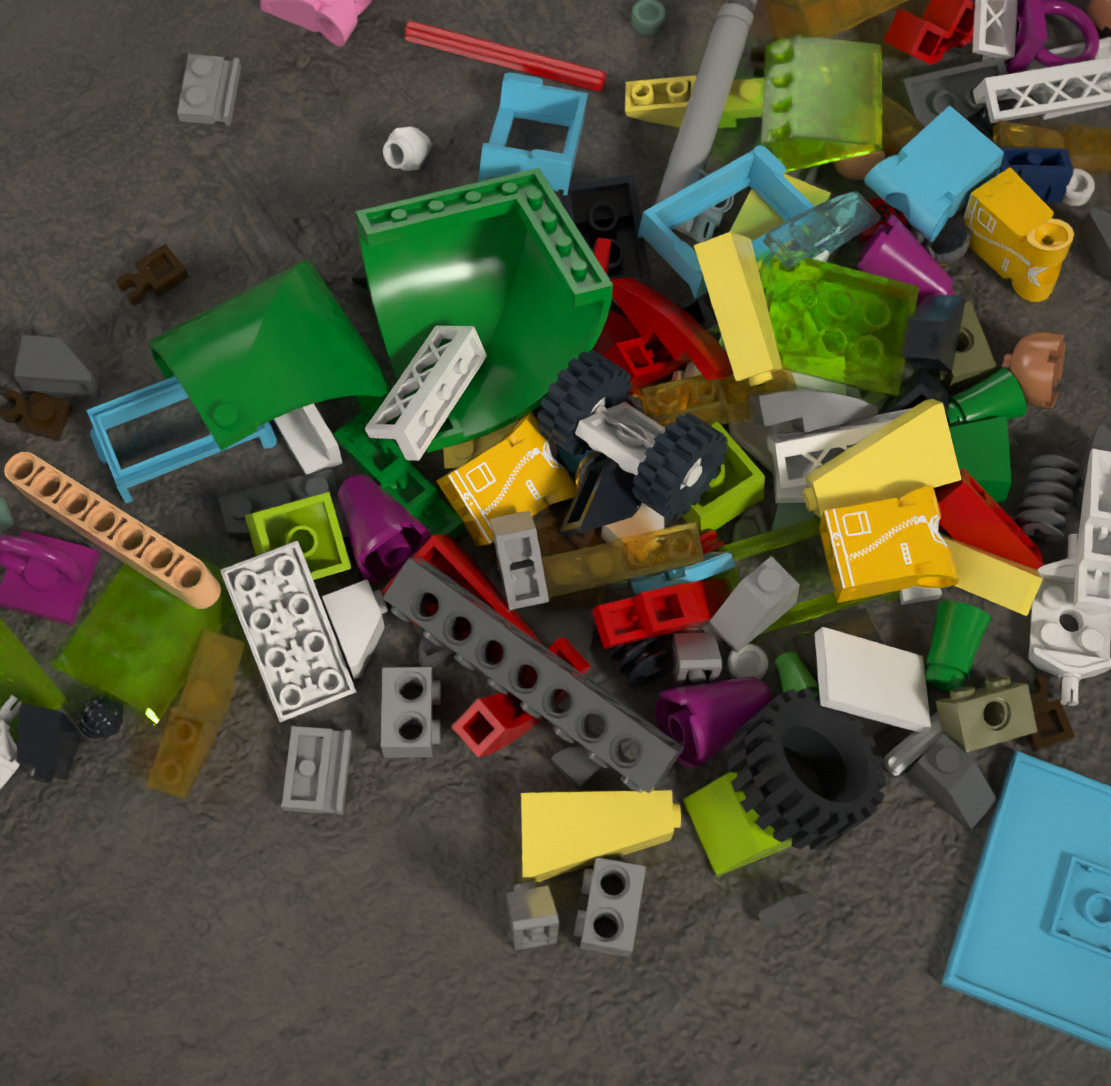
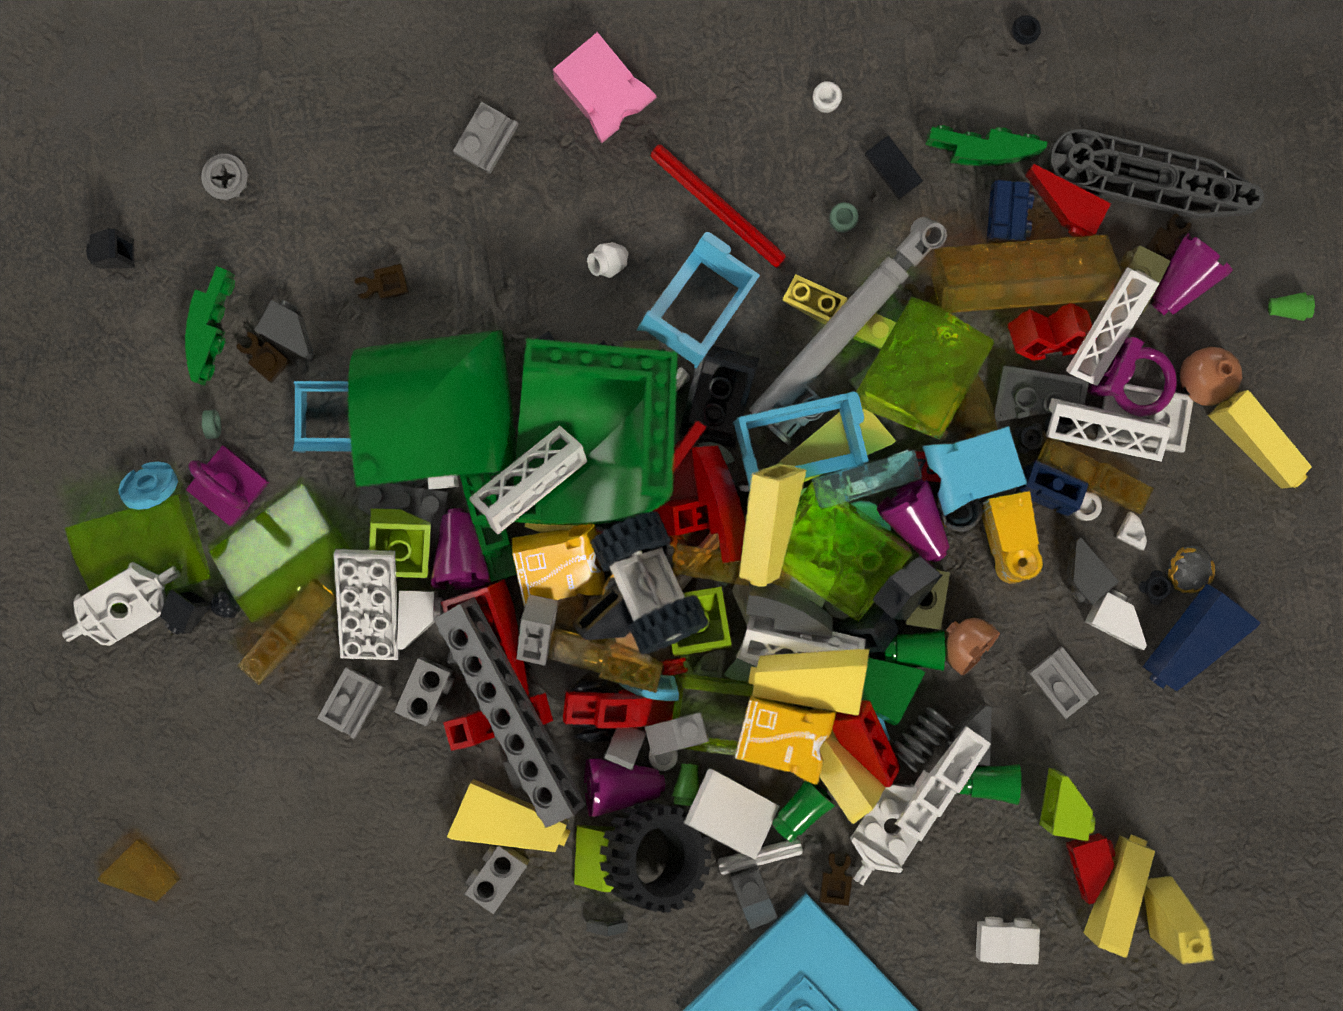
camera: 25 degrees right, 20 degrees up
light nougat beam [4,452,221,609] -> none
light grey slope [506,882,559,951] -> none
olive brick [936,676,1038,753] -> none

